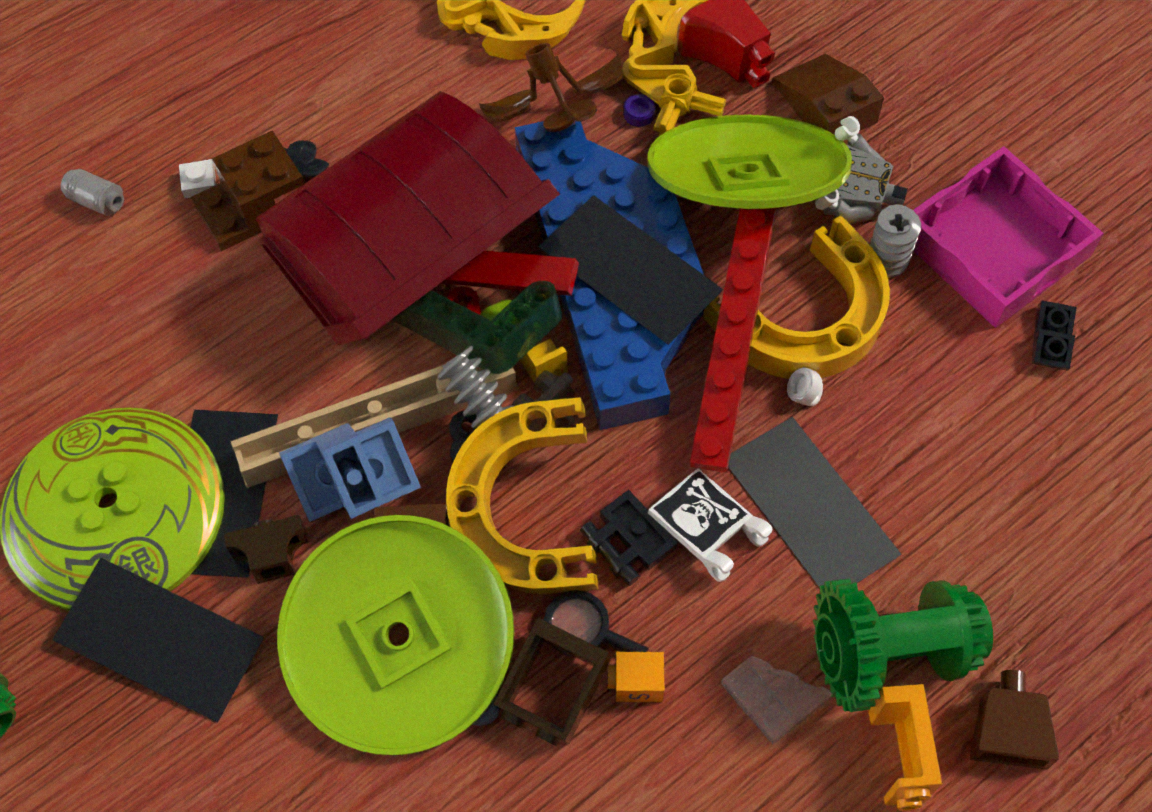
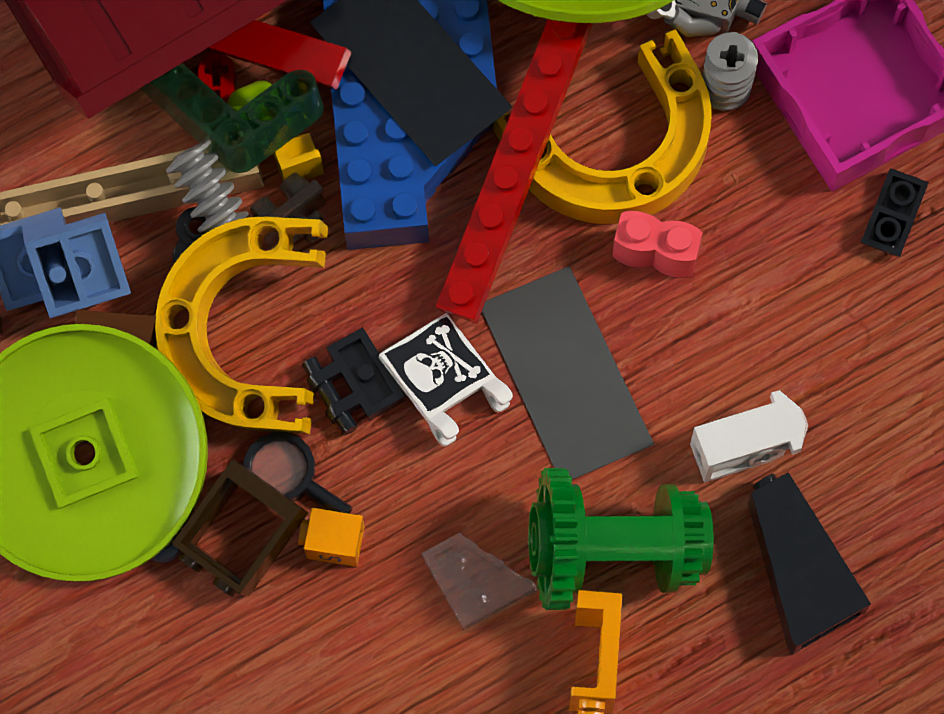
camera: 10 degrees right, 10 degrees up
white tile [787,367,823,406] -> none
reddish brown torso [970,670,1059,770] -> none
none -> coral brick [612,211,703,278]
none -> white piece [690,390,808,483]
none -> black slope [748,472,871,655]

